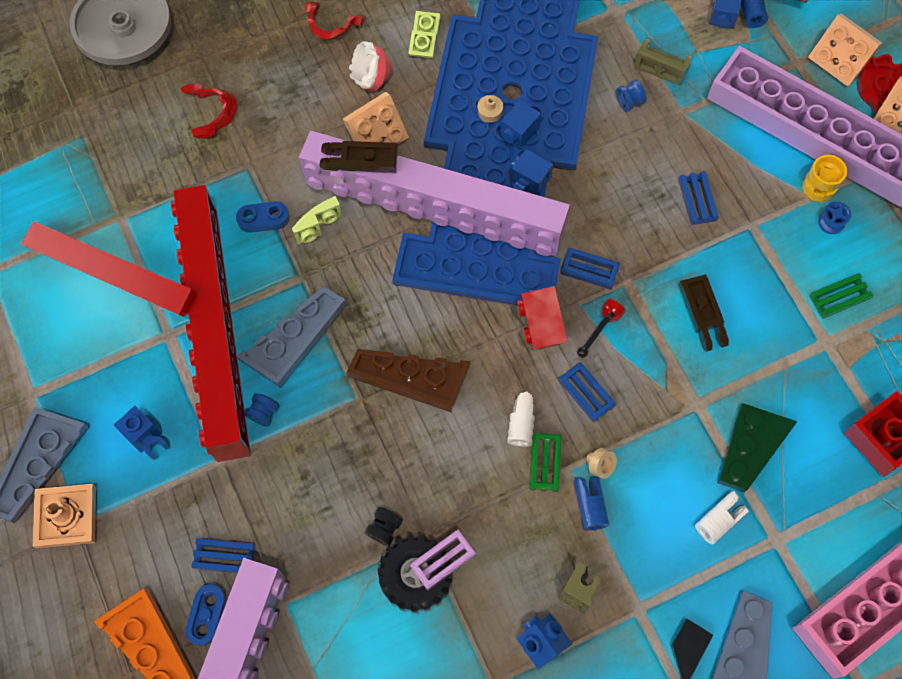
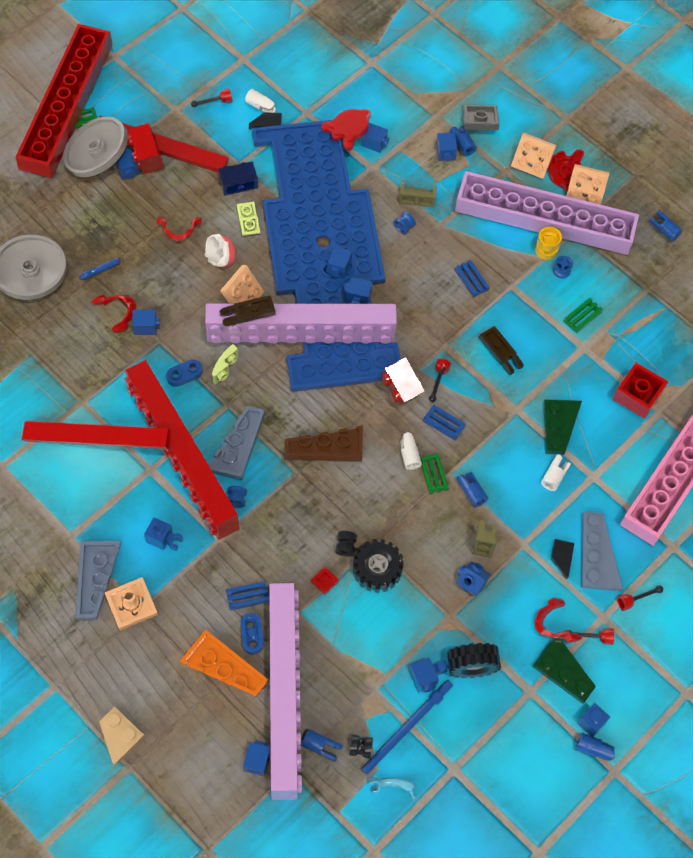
camera: 25 degrees left, 5 degrees down
lavender tile [410,529,476,591] -> none
tan tile [478,95,503,123] -> none
blue tile [561,247,620,290] -> none
tan tile [586,448,617,479] -> none
none -> blue piece [79,259,120,279]
none -> blue brick [133,309,160,335]
none -> red tile [311,567,339,595]

